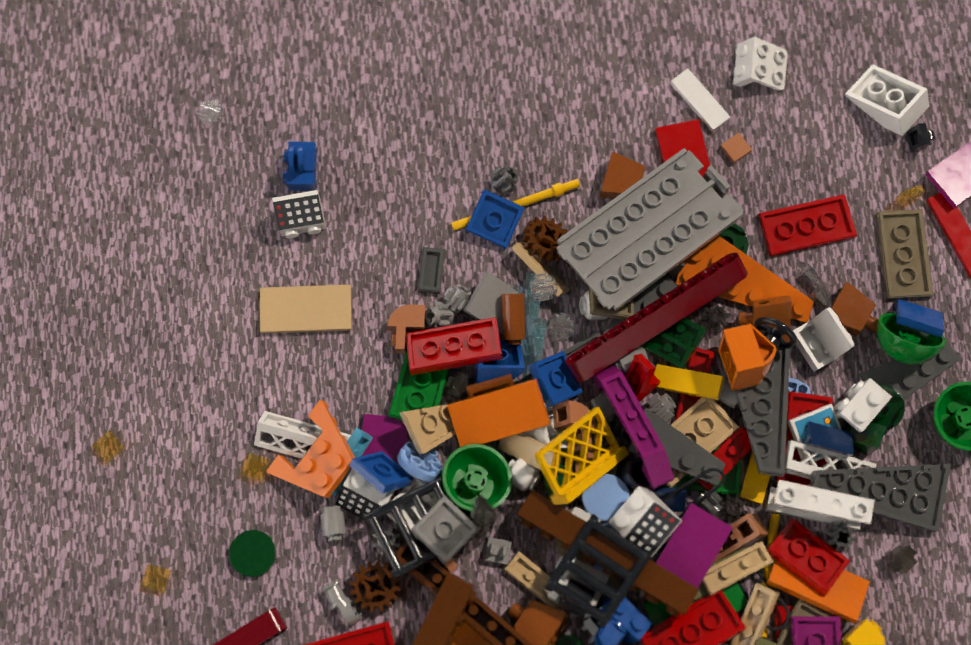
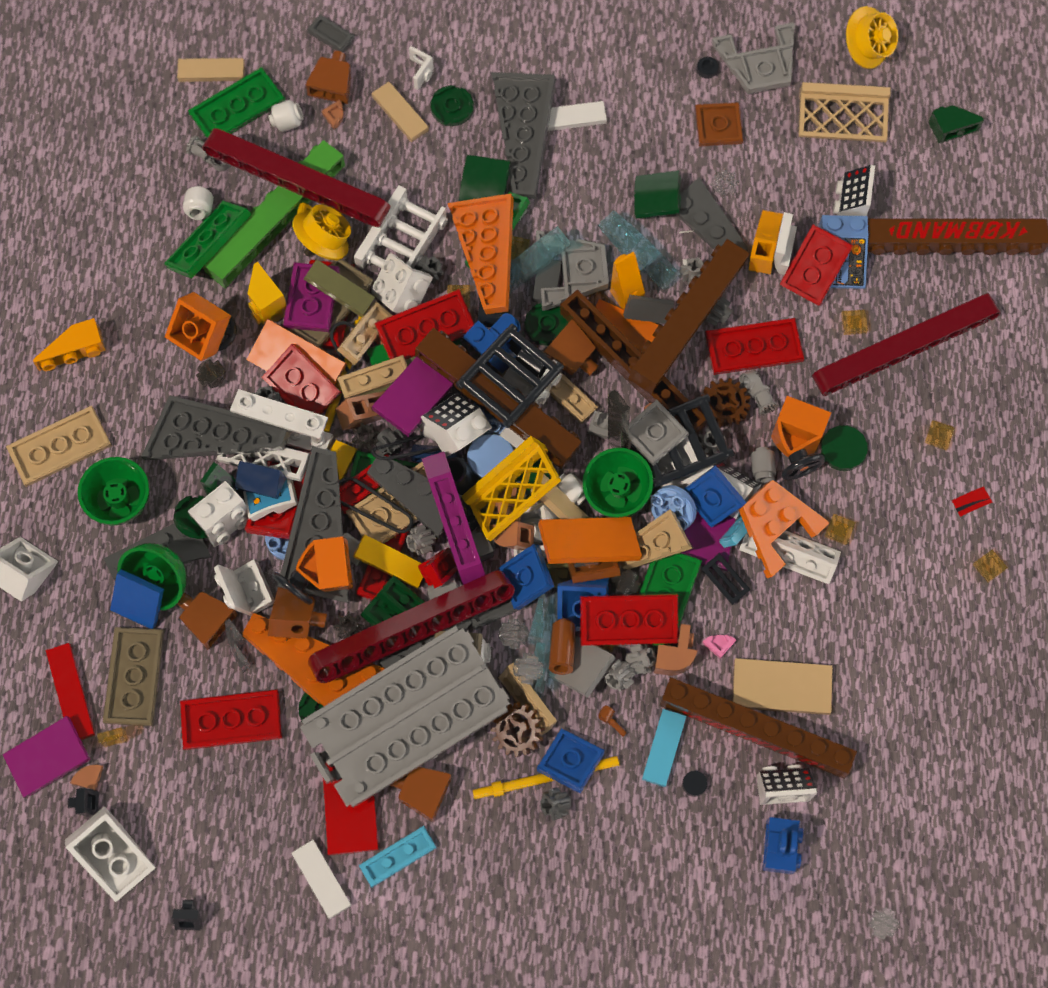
camera: 175 degrees left, 5 degrees down
dark grey tile [418,247,445,294] -> none
nougat tile [720,133,752,164] -> none
white bracket [733,37,787,91] -> none
none -> nougat tile [70,765,104,790]
none -> orange piece [164,292,237,361]
none -> black tile [172,900,202,931]
none -> black piece [339,477,413,533]
none -> medium azure tile [359,826,437,888]
none -> dark orange hand [598,705,627,737]
none -> medium azure tile [642,709,686,787]
none -> reddish brown brick [660,677,857,779]
none -> black tile [682,771,708,797]
none -> black tile [701,553,751,605]
none -> bright pink tile [702,635,736,659]
none -> orange piece [771,396,832,480]
none -> red sticker [951,486,993,517]

